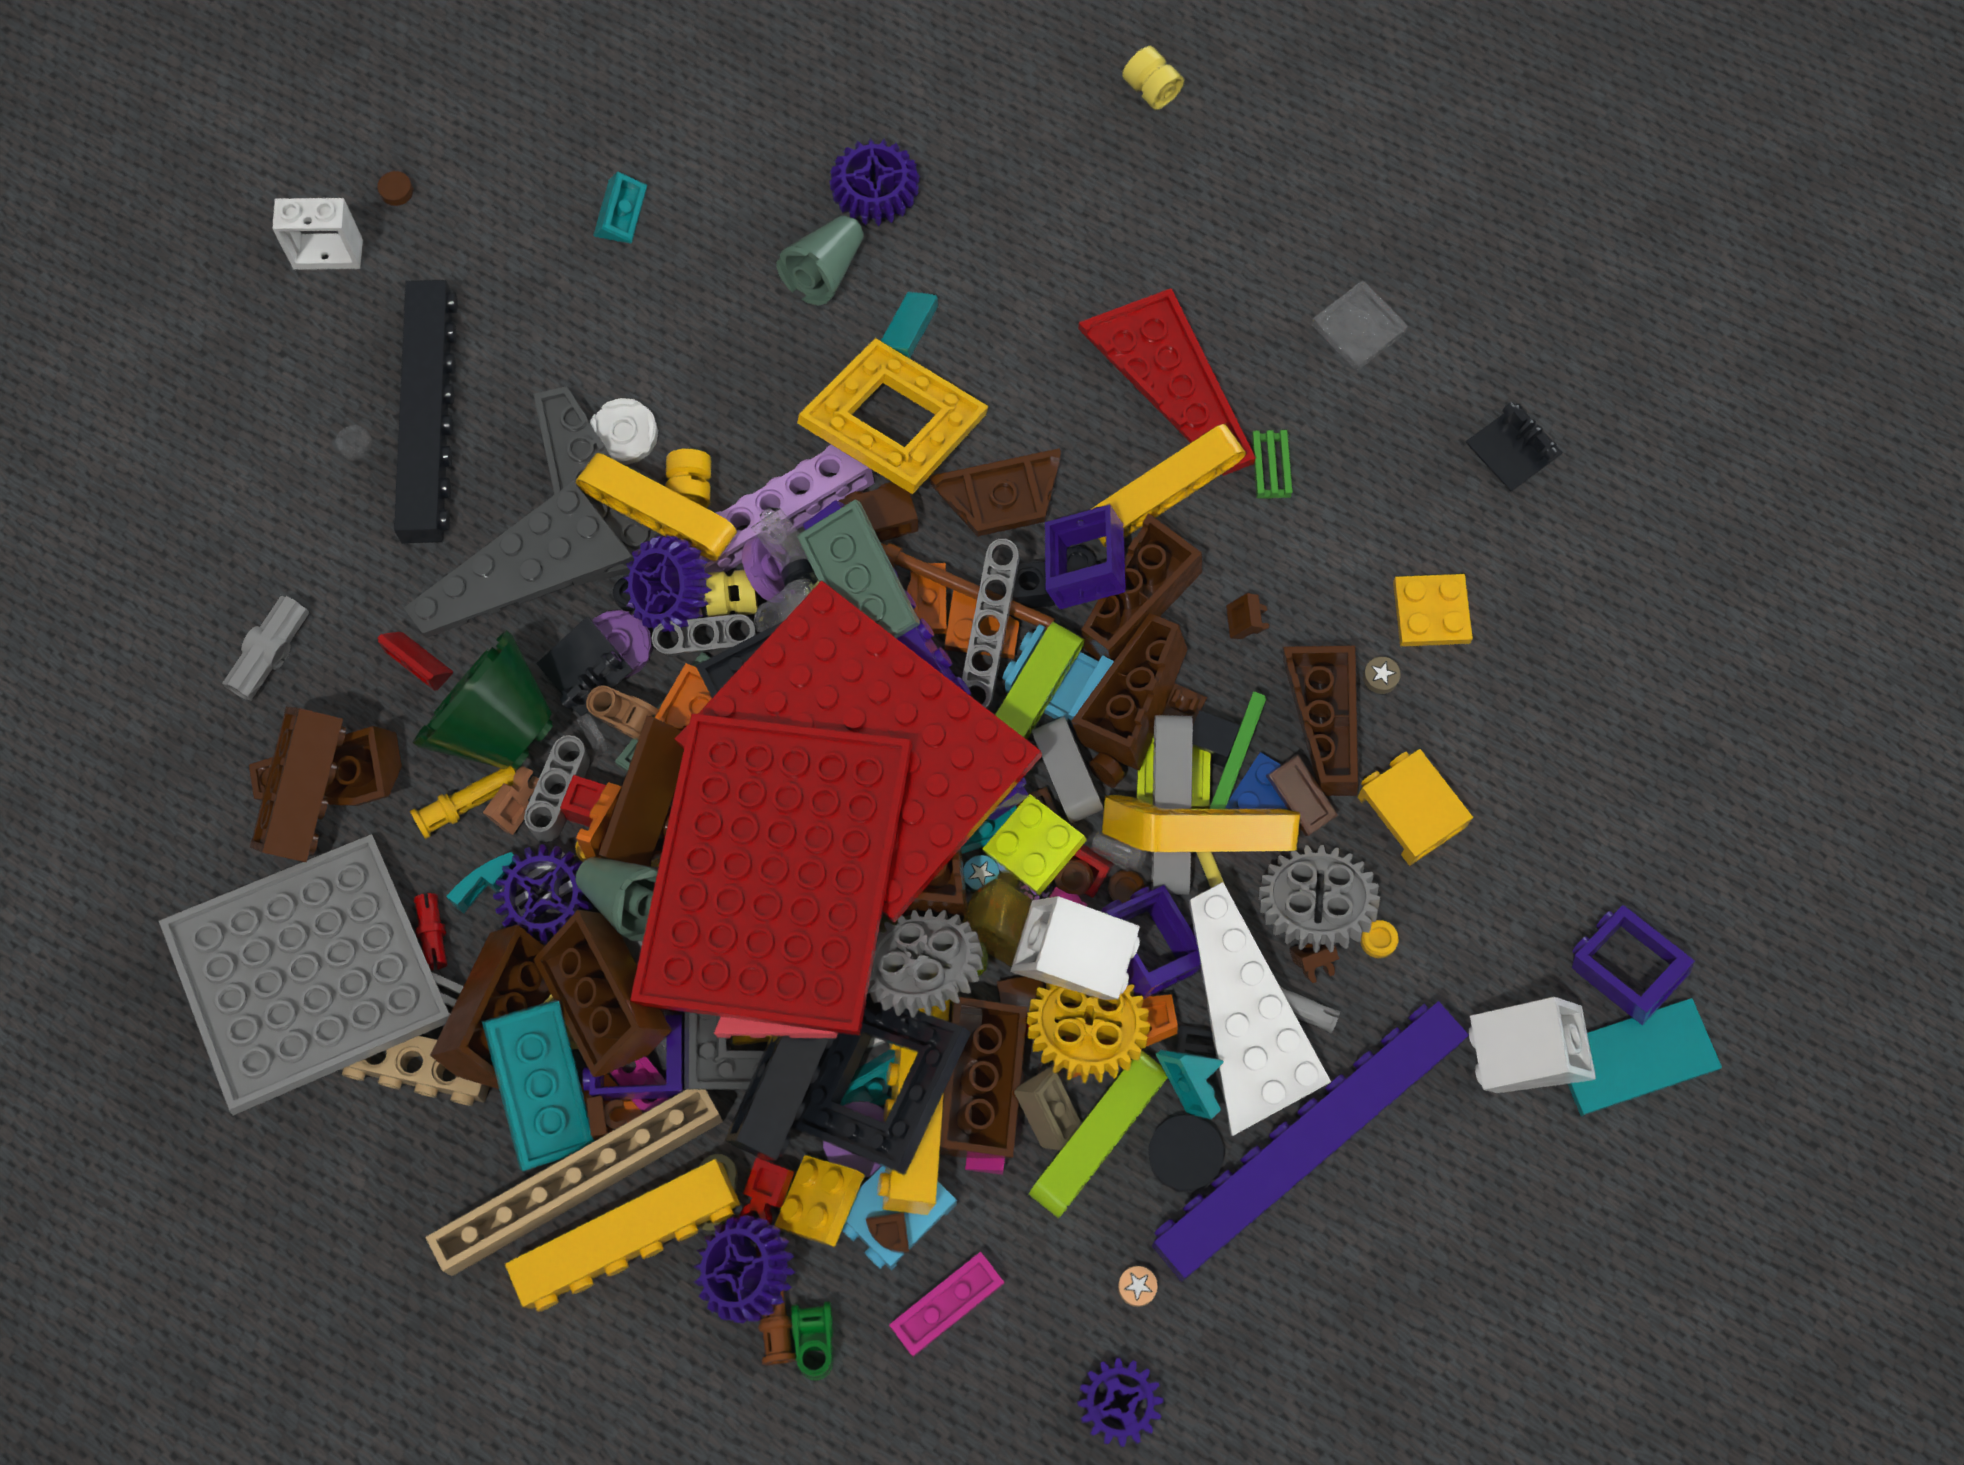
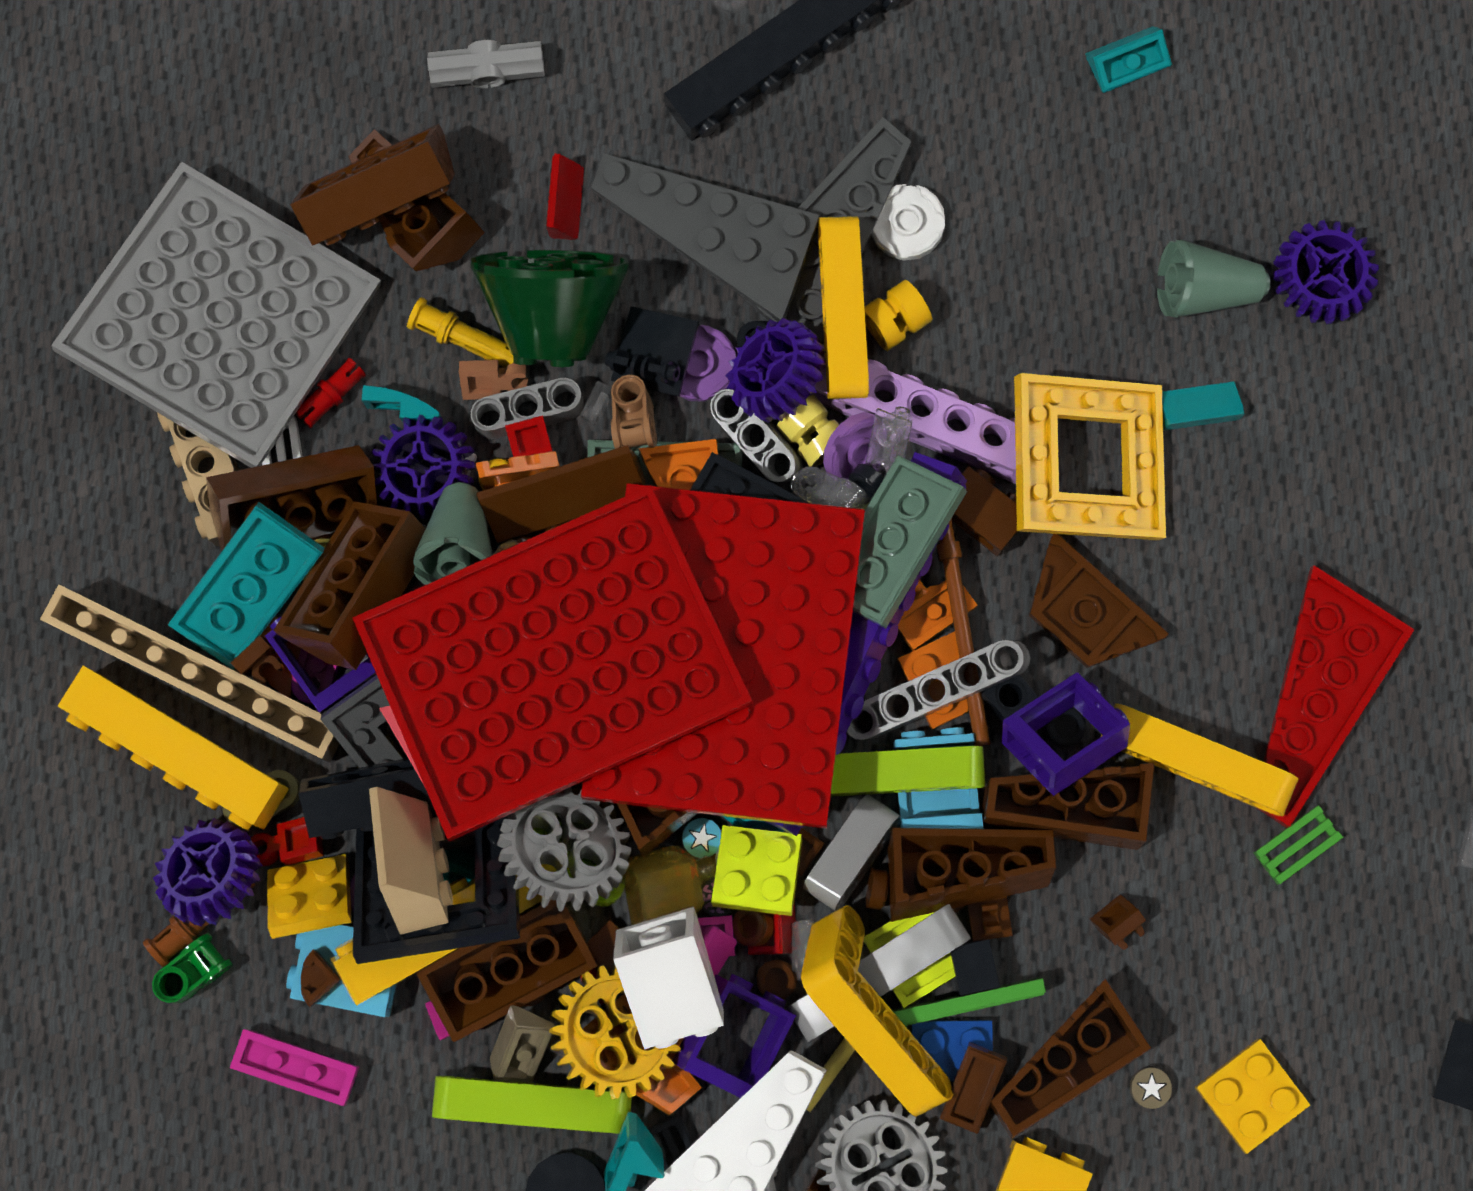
camera: 60 degrees right, 10 degrees up
none -> tan slope [369,787,453,935]

